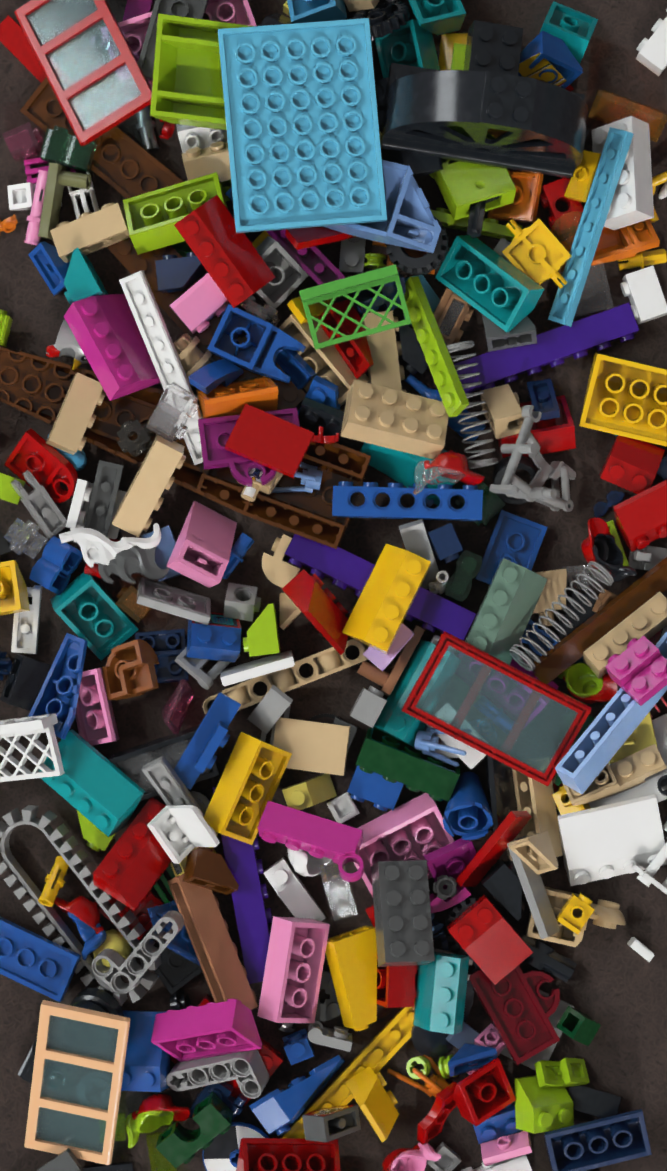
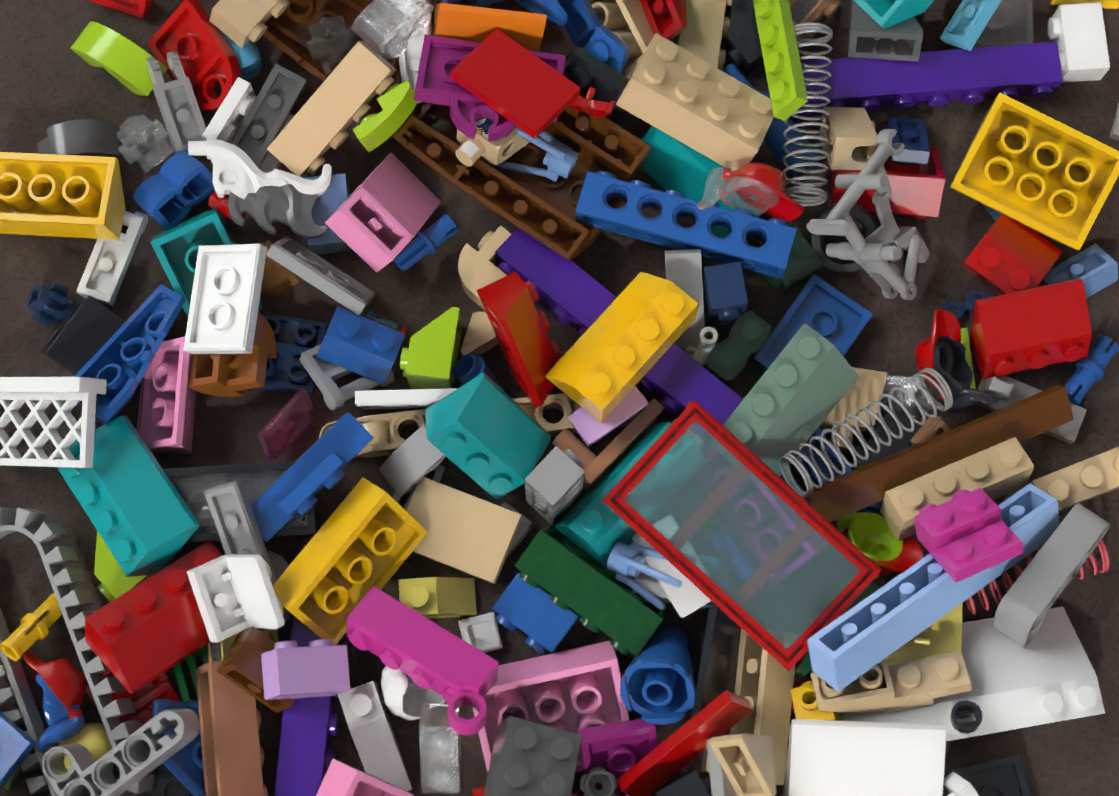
camera: 10 degrees right, 10 degrees down
light grey brick [223,583,261,622] -> none
none -> white tile [183,244,267,354]
none -> lavender brick [261,639,351,700]
none -> lime slope [353,80,418,152]
none -> teal slope [425,372,551,500]
none -> blue cone [453,354,504,391]

